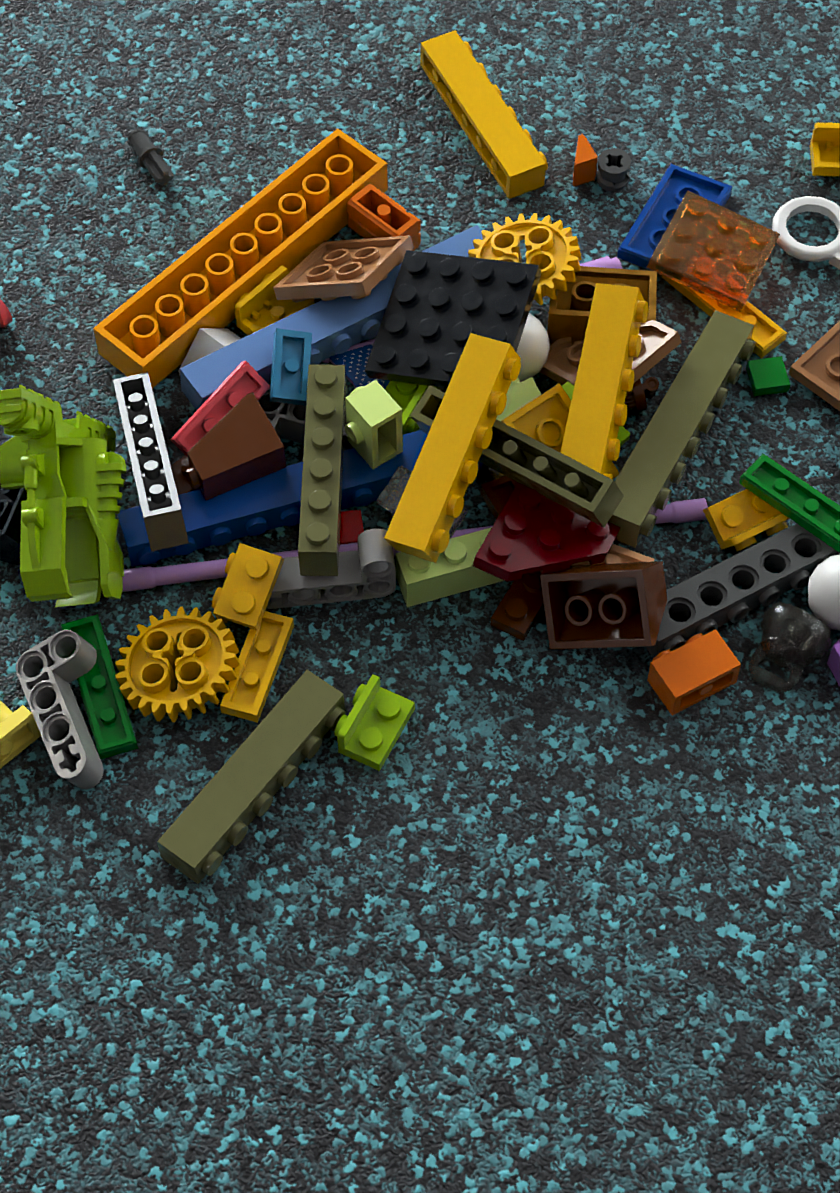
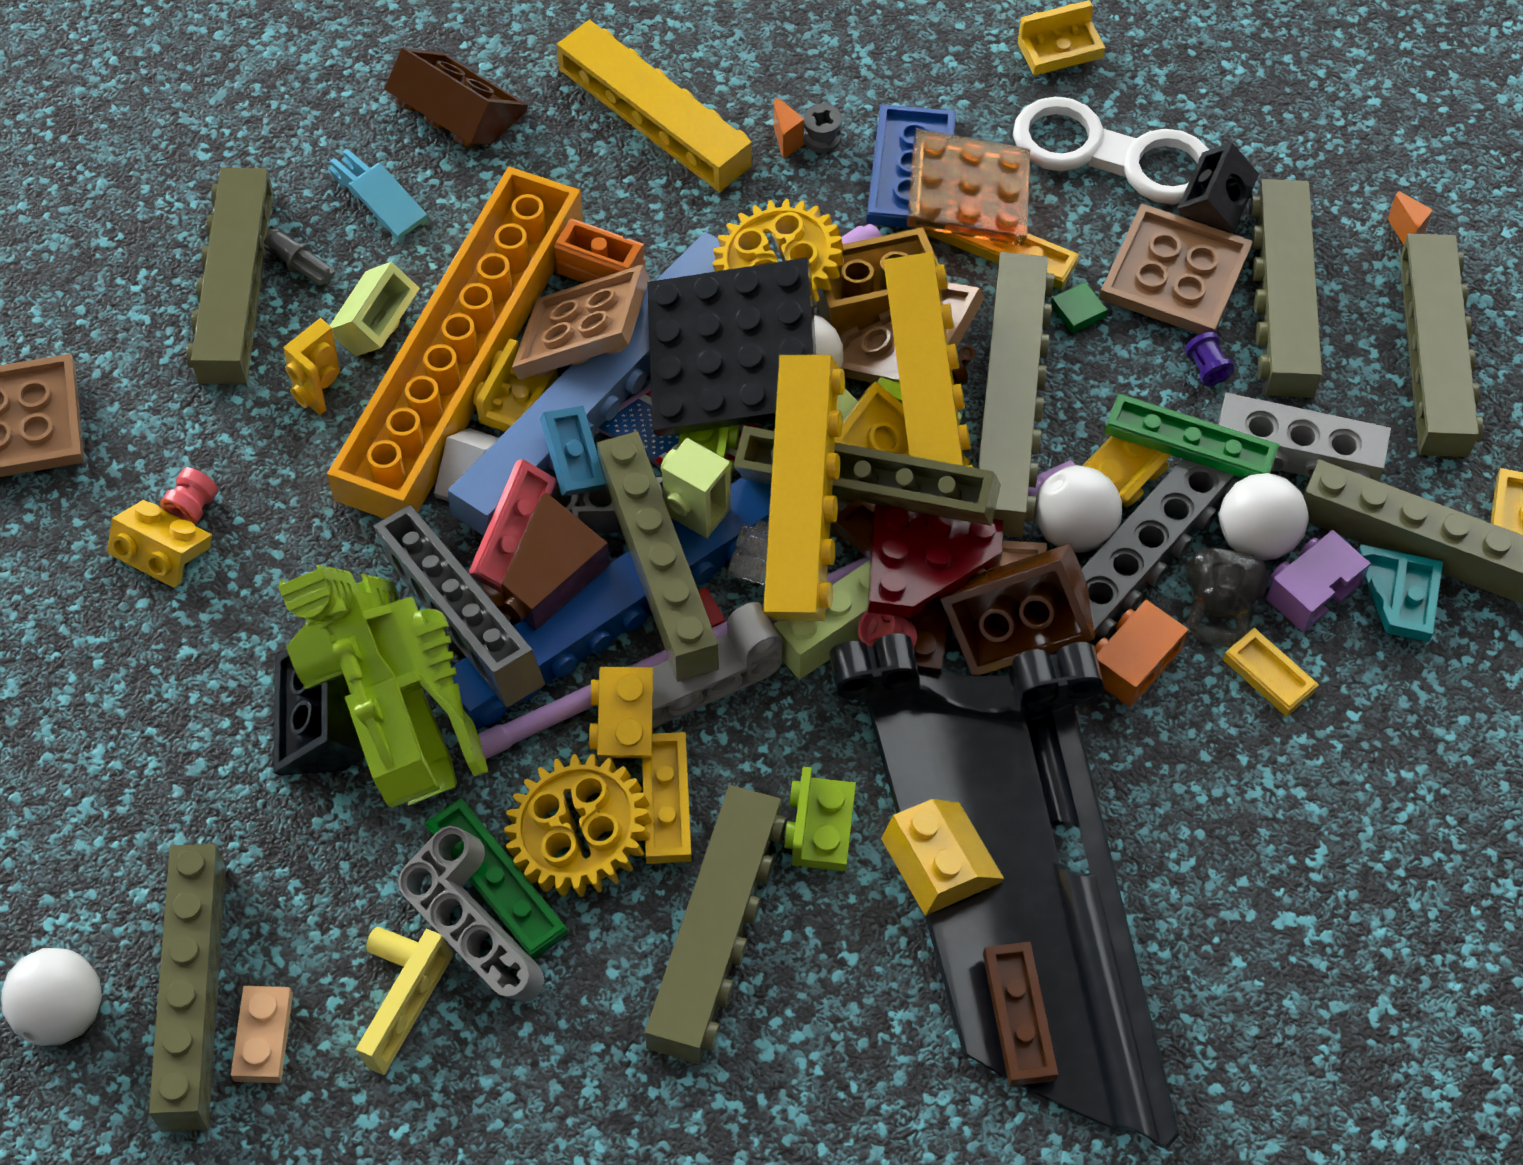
camera: 20 degrees left, 0 degrees up
none -> olive brick [186,168,274,384]
none -> yellow bracket [283,318,341,415]
none -> medium azure arm [329,149,429,243]
none -> yellowish green brick [330,261,420,357]
none -> reddish brown slope [384,48,529,148]
none -> black panel [829,633,1180,1149]
none -> coral wheel [857,611,917,648]
none -> yellow slope [881,799,1004,916]
none -> reddish brown plate [983,942,1059,1087]
none -> white piece [1035,465,1122,553]
none -> yellow tile [1223,627,1319,717]

